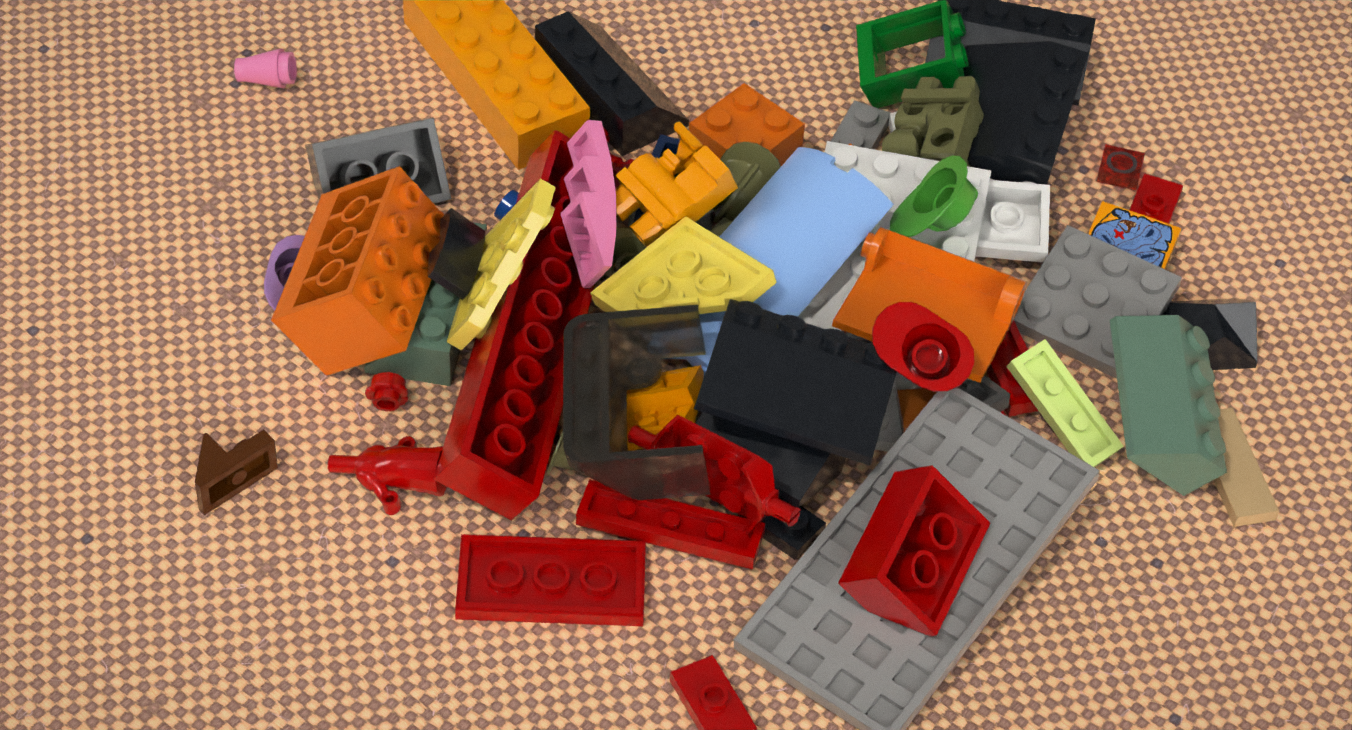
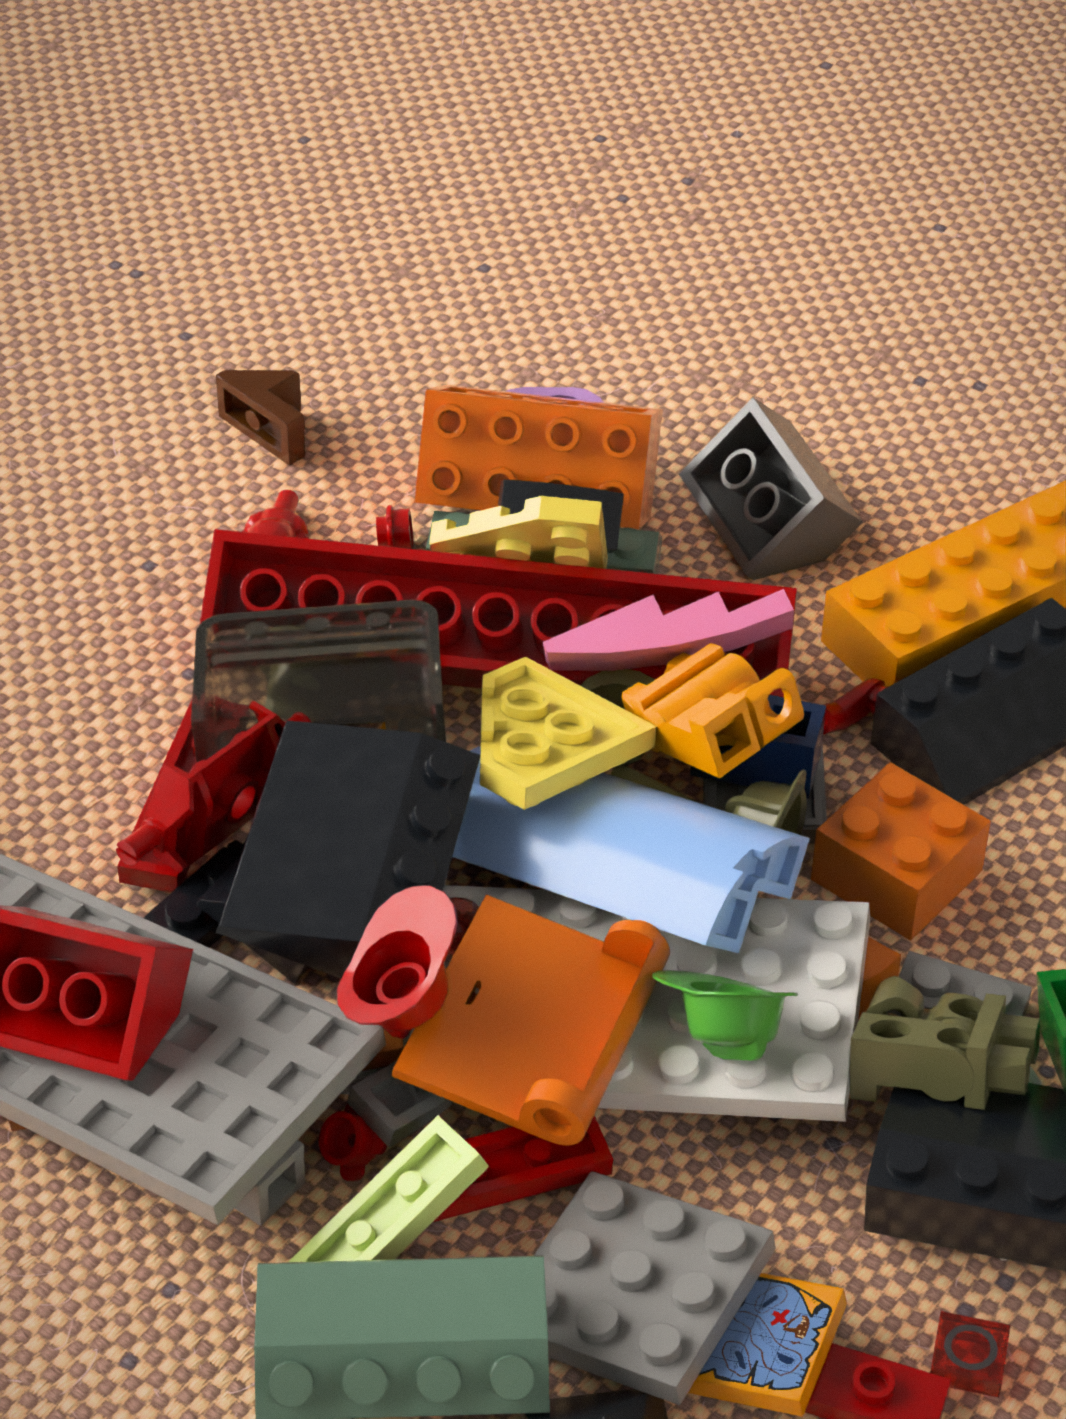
camera: 90 degrees right, 5 degrees down
bright pink cone [234,48,297,89] -> none
red tile [455,534,646,627] -> none
white plate [975,178,1050,262] -> none

